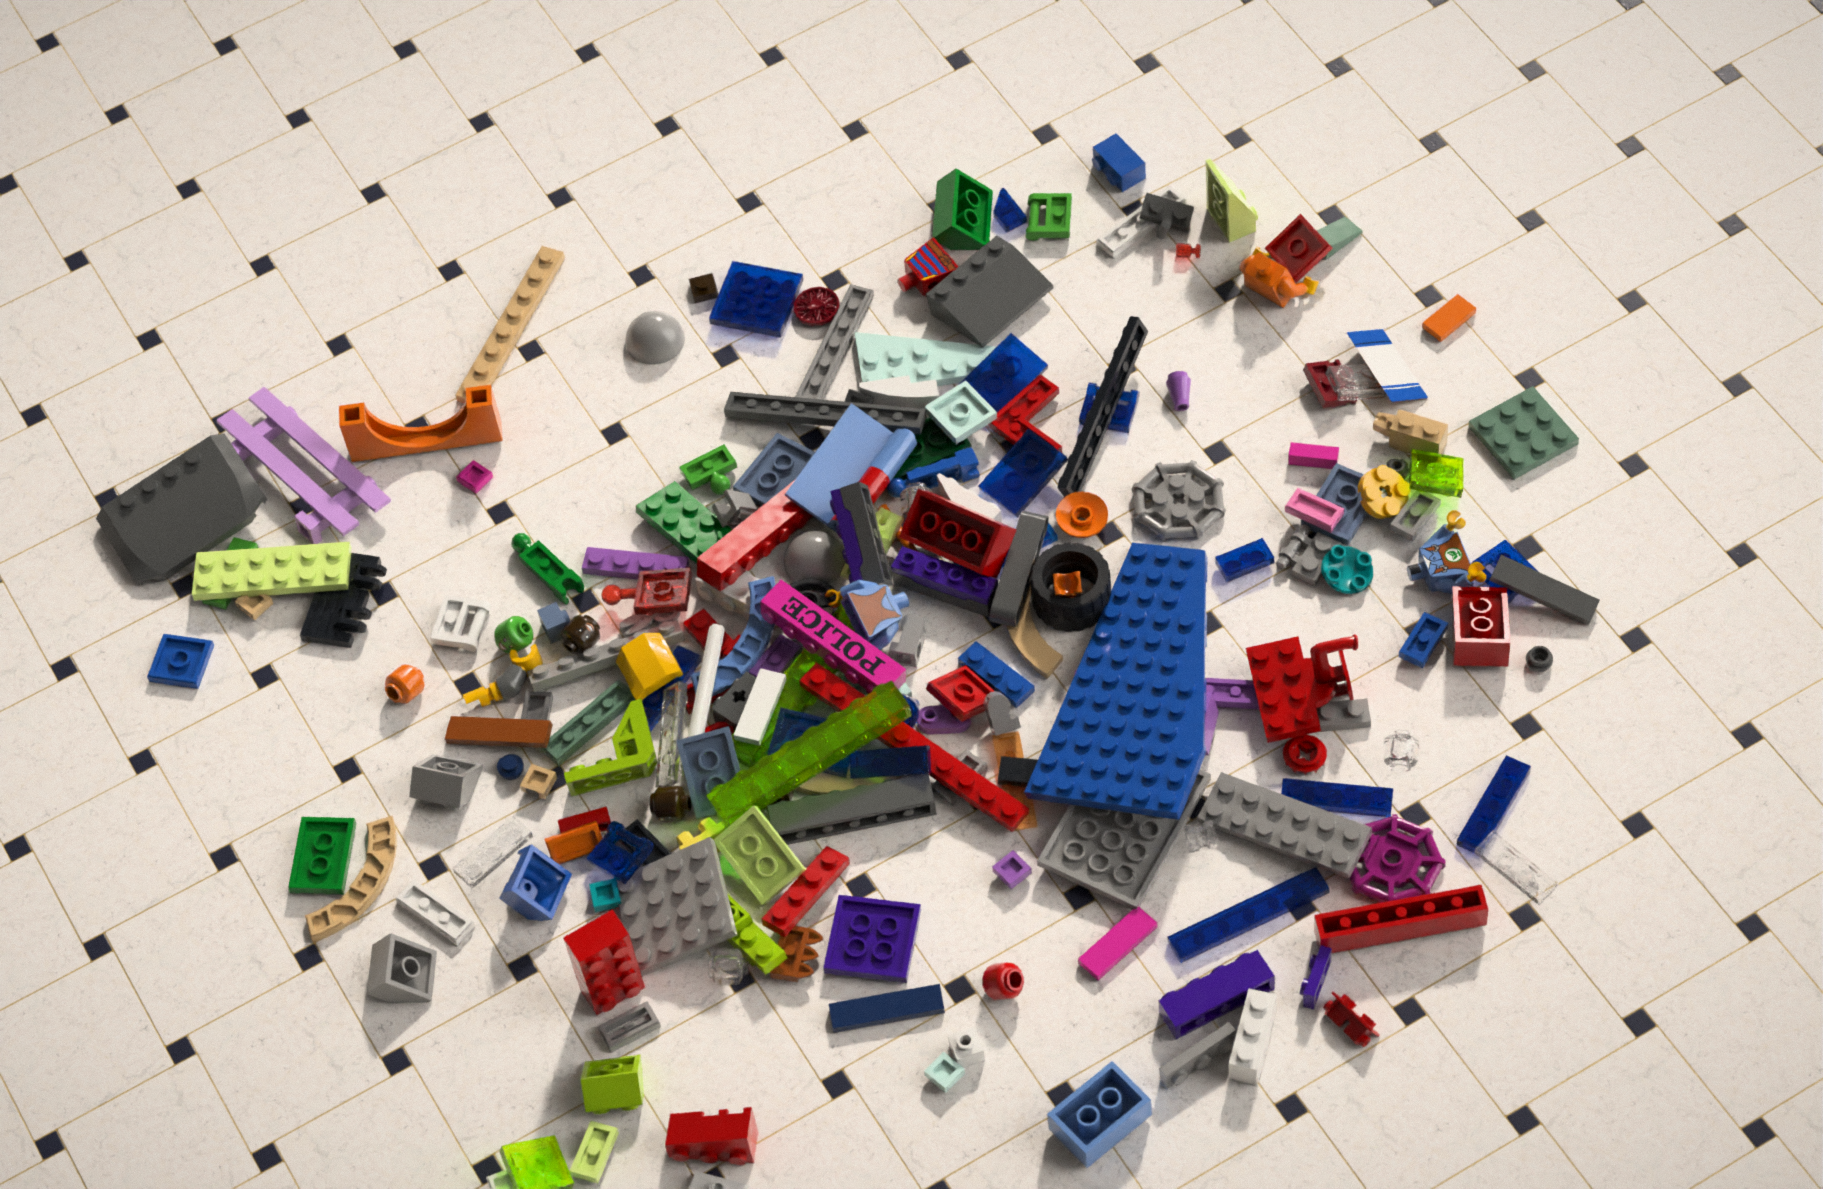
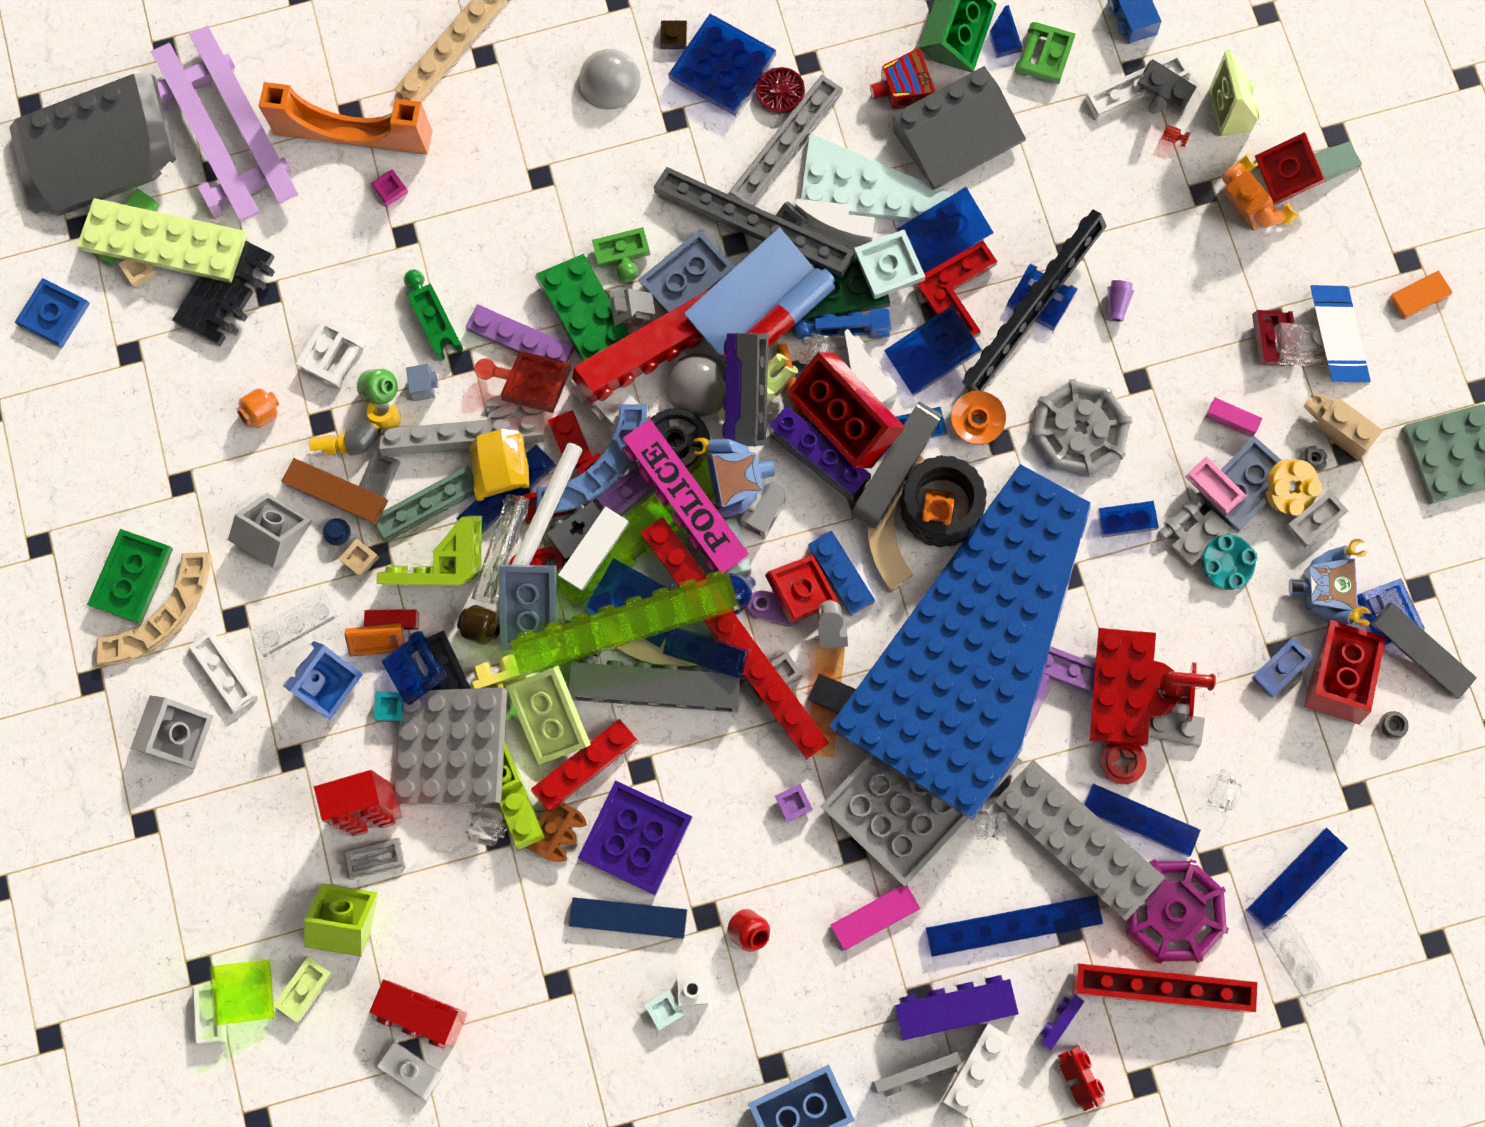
camera: 15 degrees right, 20 degrees up
dark brown head [561,615,600,654] -> none
clear neon green plate [1409,449,1463,498] -> none

